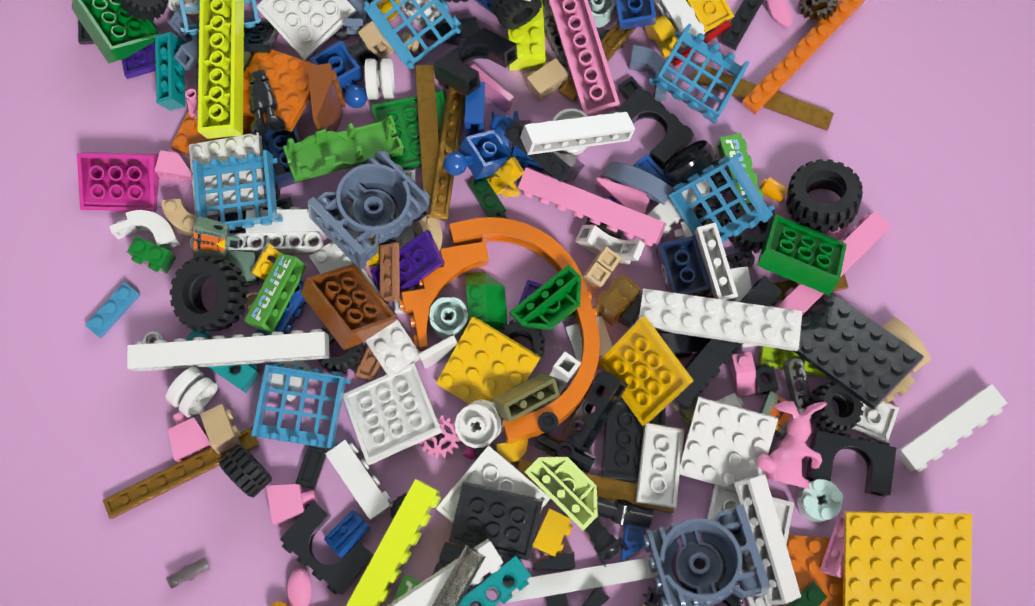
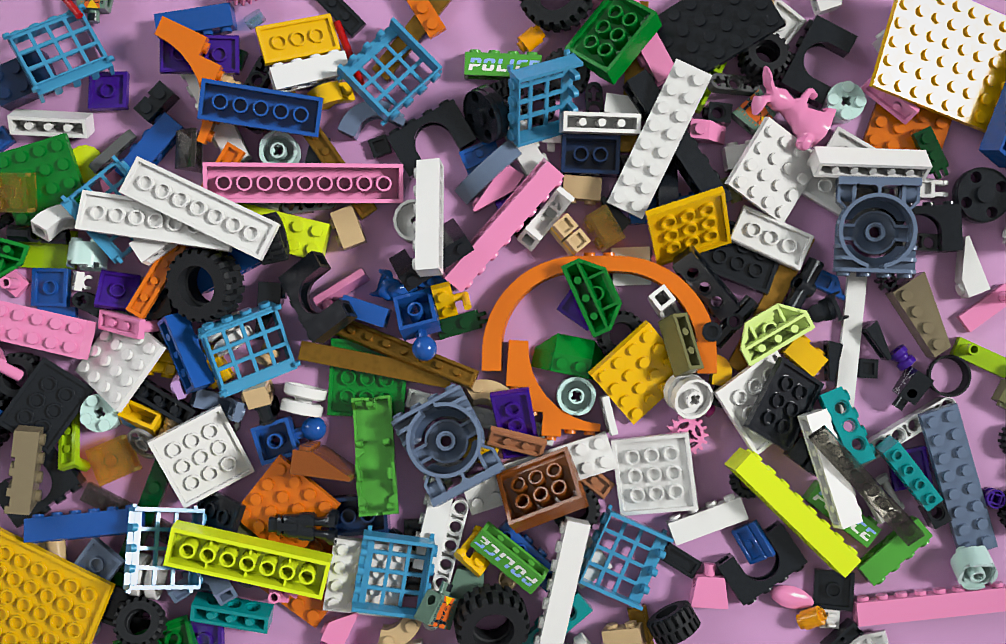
camera: 75 degrees left, 15 degrees up
none -> tan brick [562,174,602,206]

